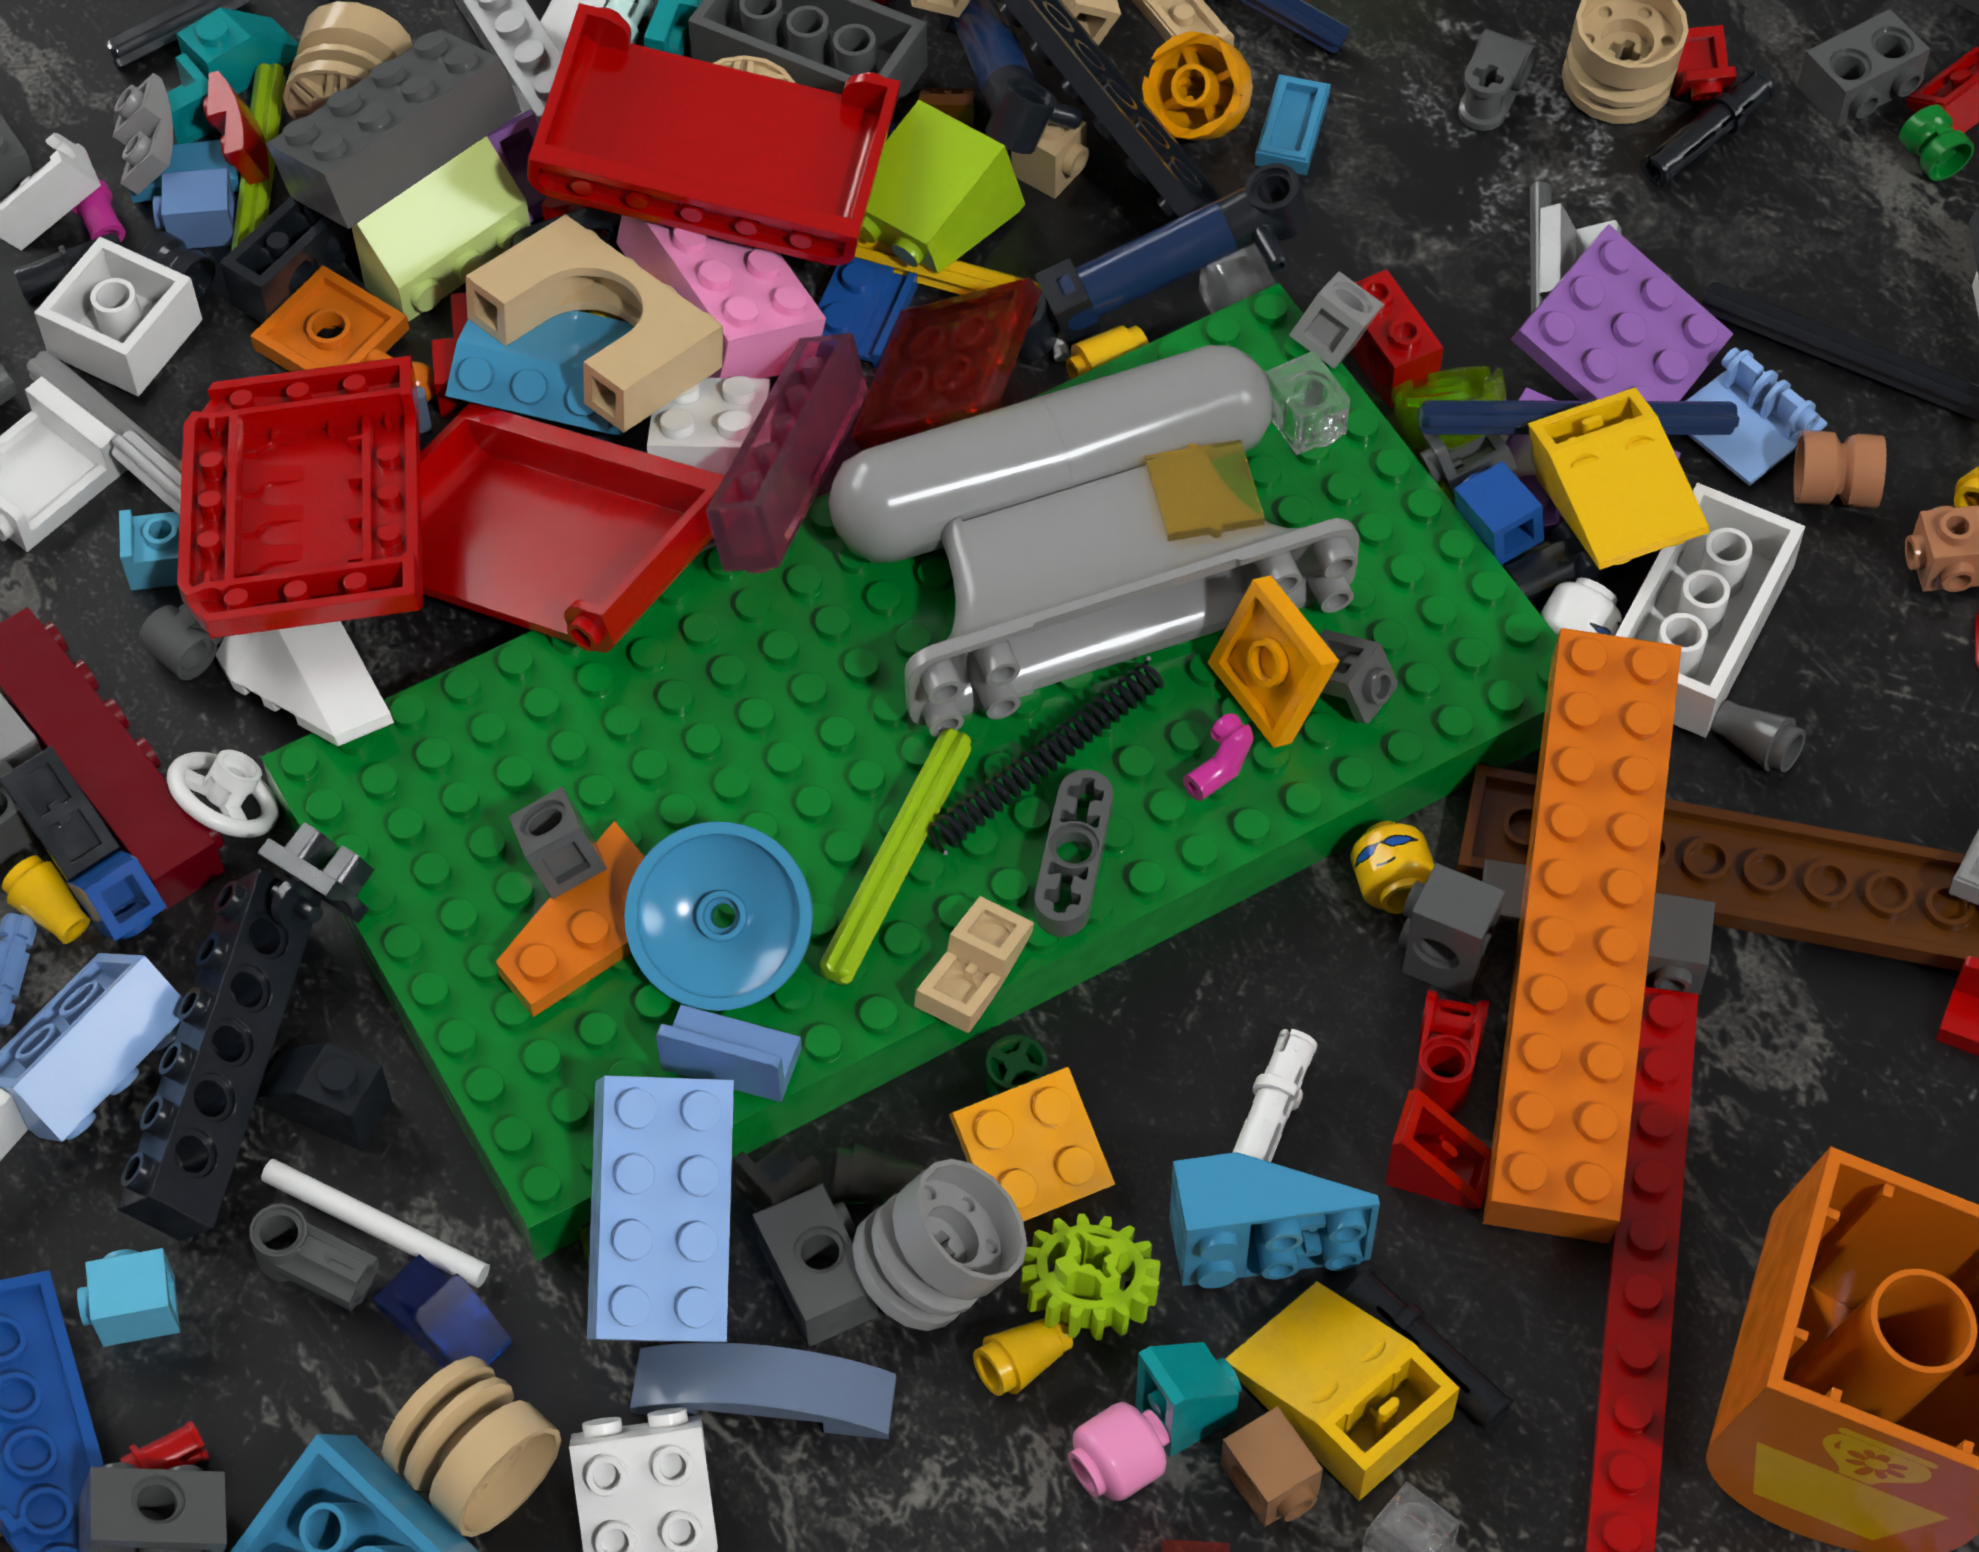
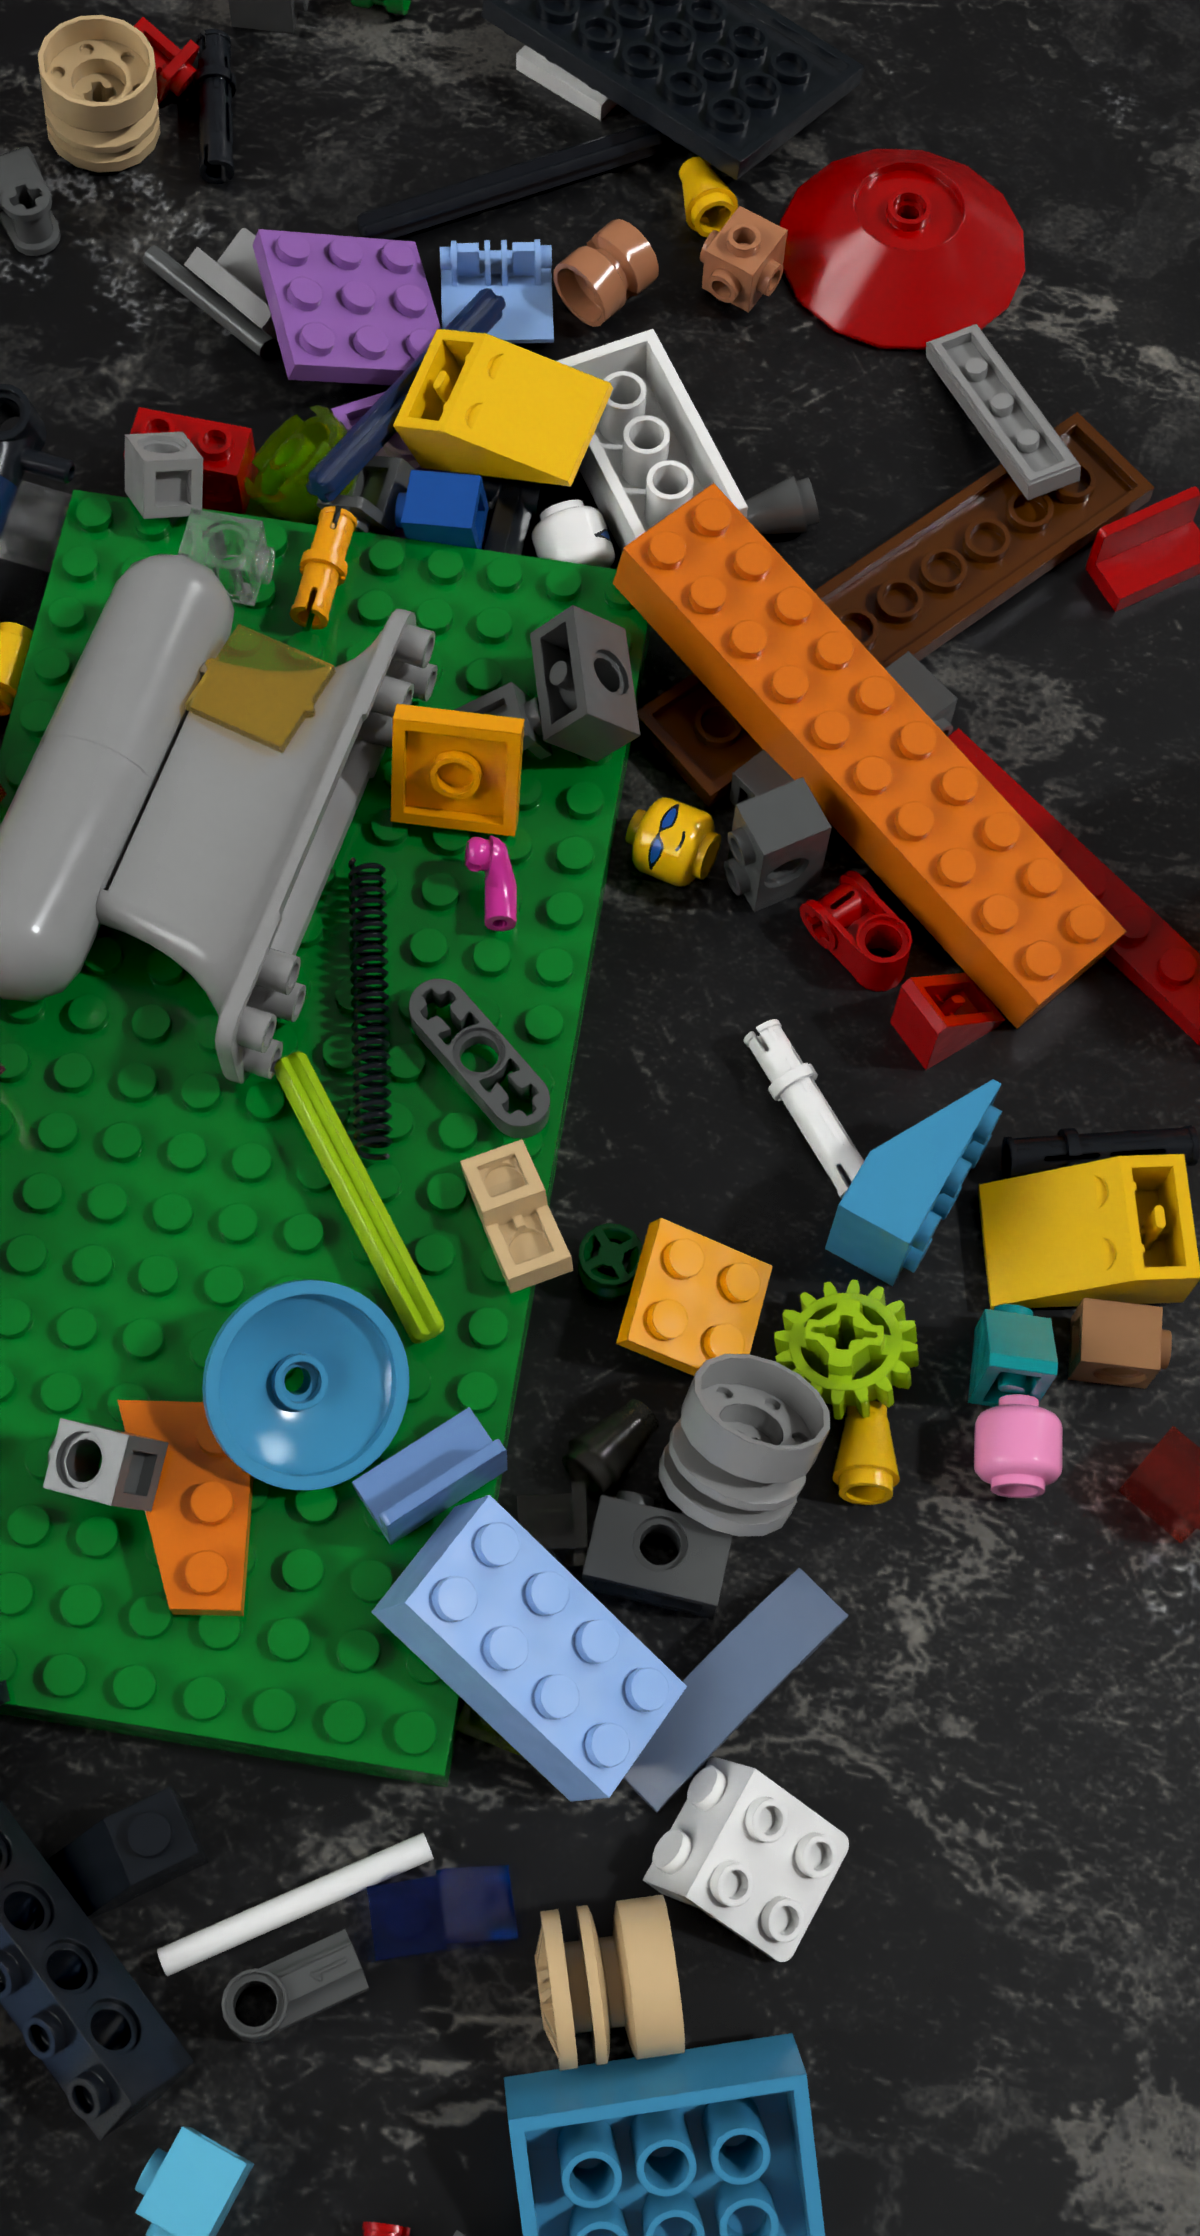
camera: 55 degrees left, 10 degrees up
none -> light orange pin [289,506,357,630]
none -> dark grey brick [530,605,641,762]

